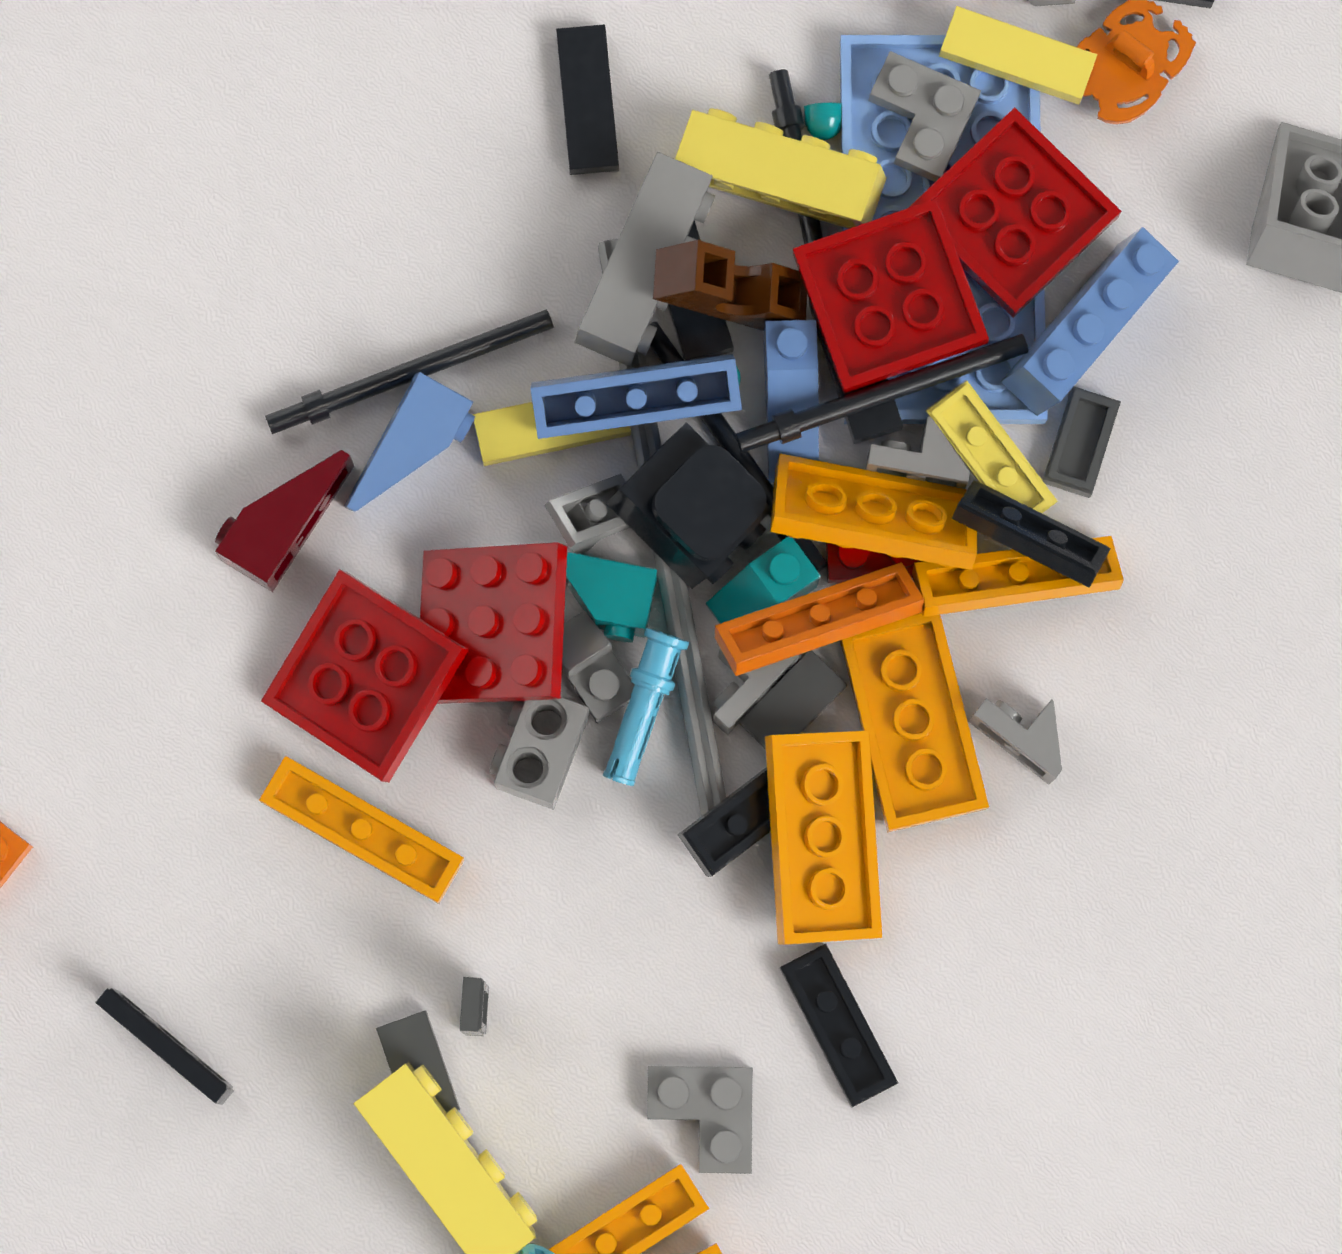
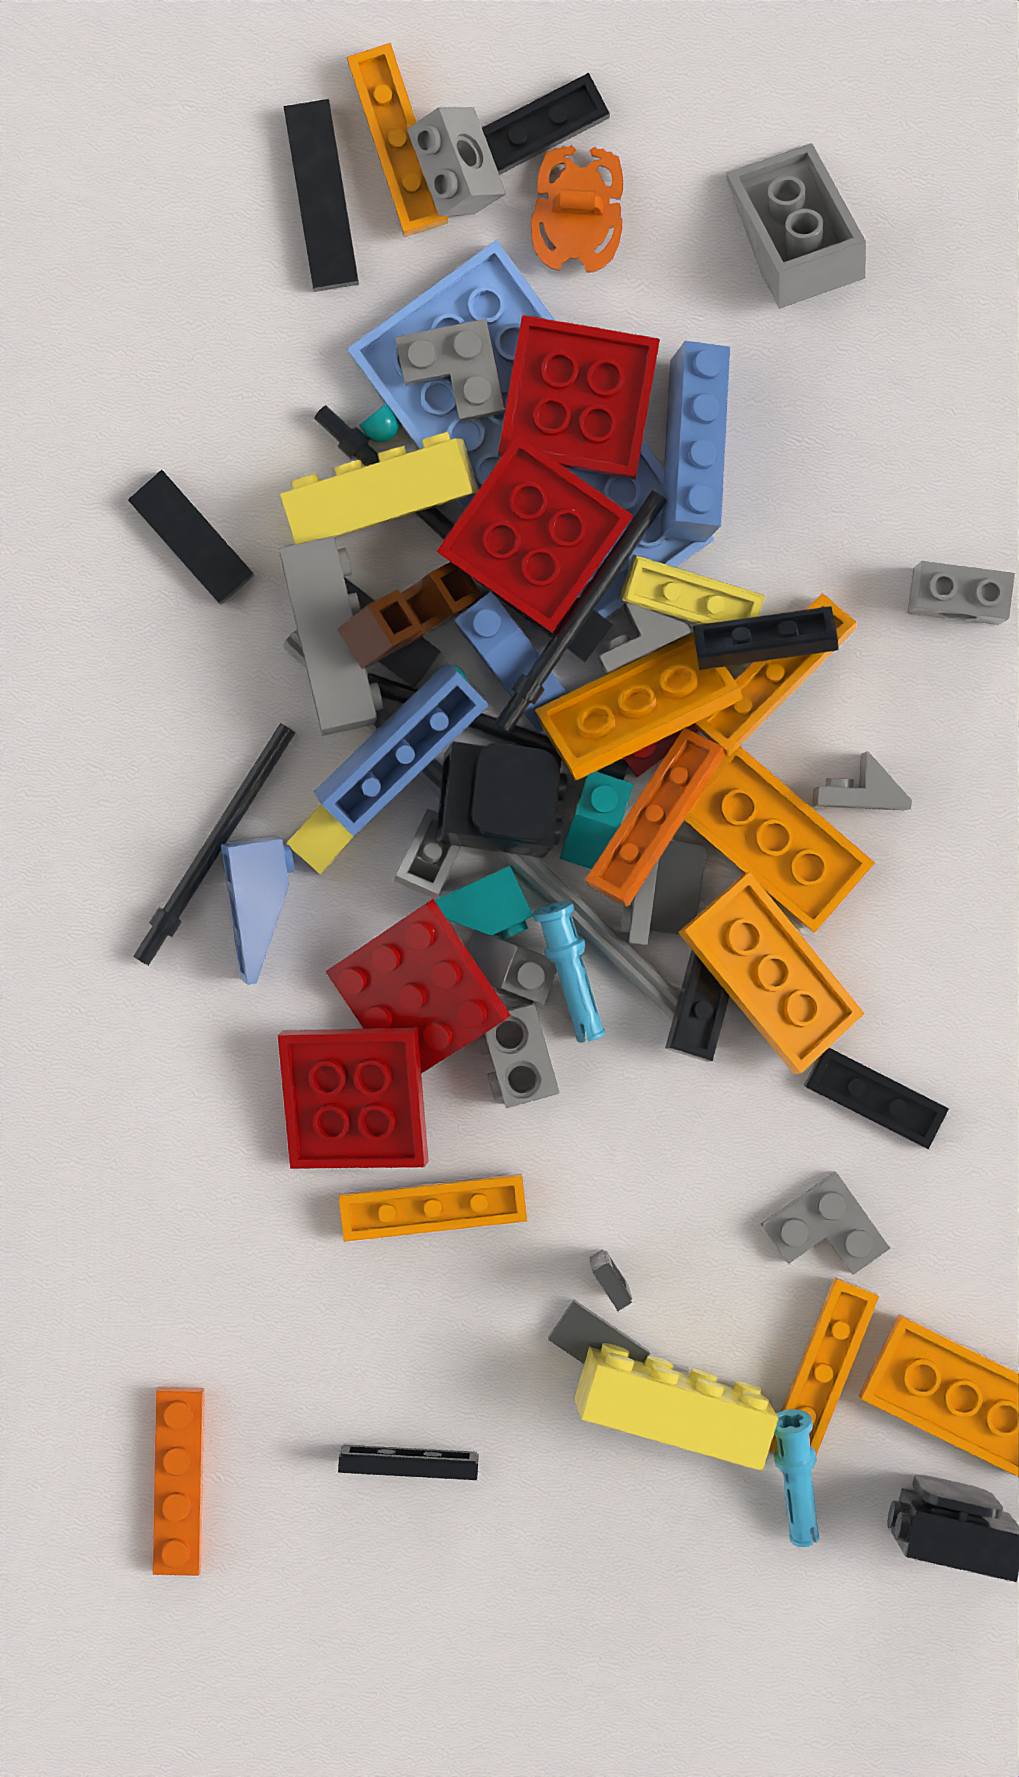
camera: 35 degrees left, 10 degrees up
dark red slope [215,450,354,592] -> none
light yellow tile [939,6,1098,105] -> none
dark grey tile [1042,386,1121,498] -> none
none -> light grey brick [907,561,1015,625]

